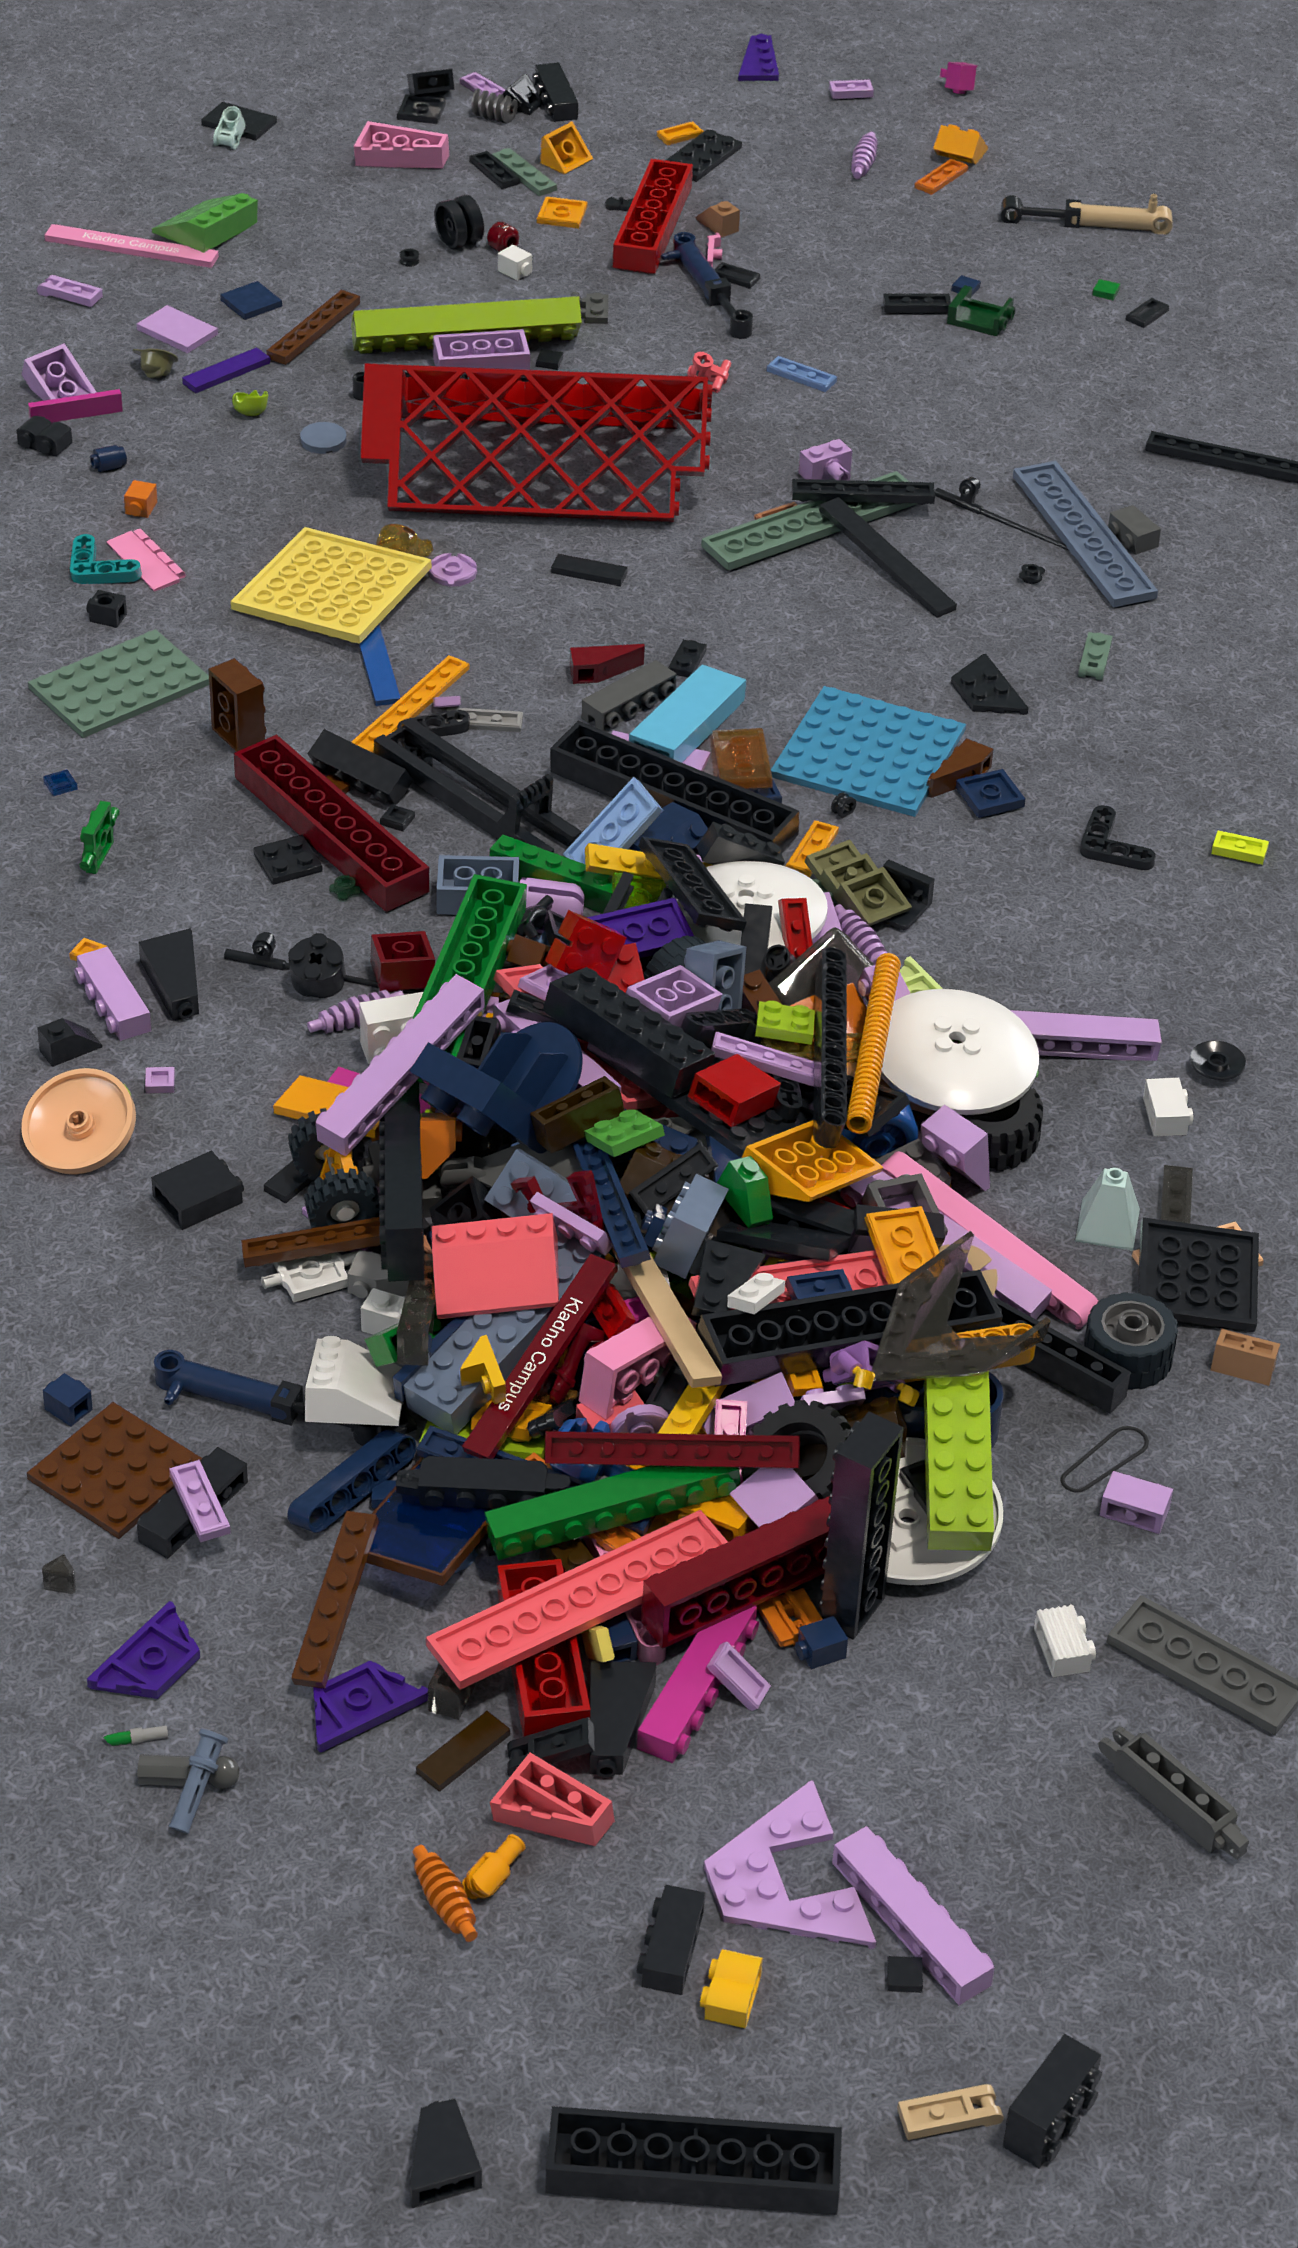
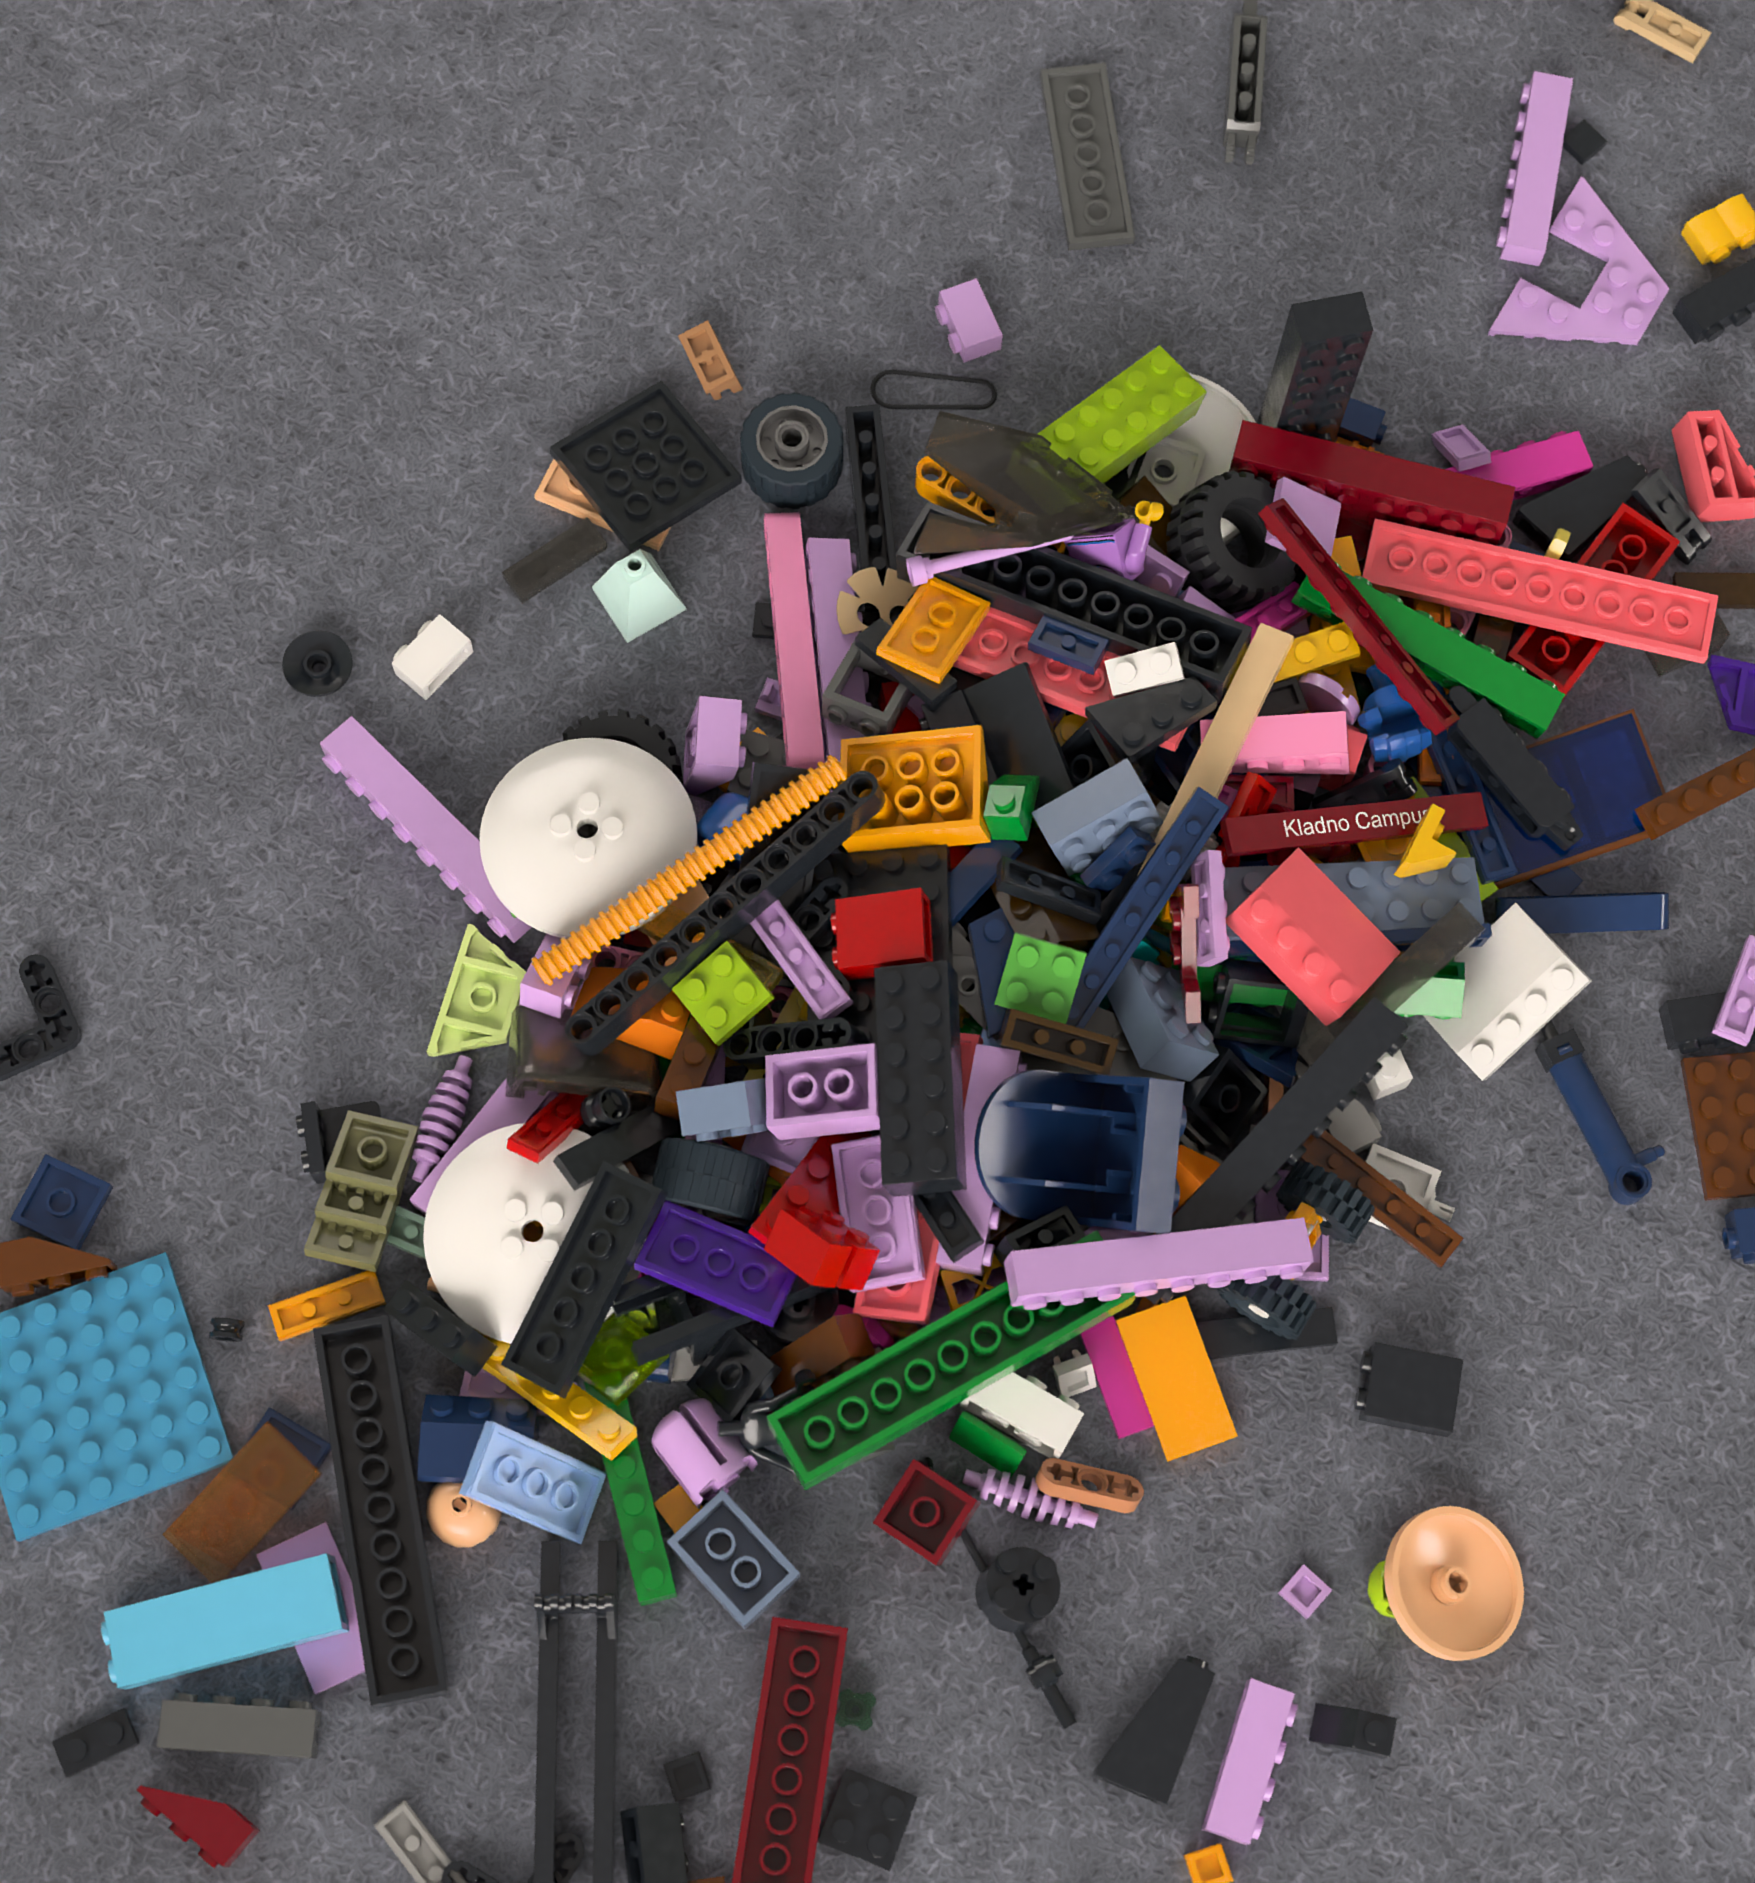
camera: 135 degrees left, 30 degrees up
white brick [1034,1604,1096,1677] -> none
none -> nougat beam [1035,1458,1144,1513]

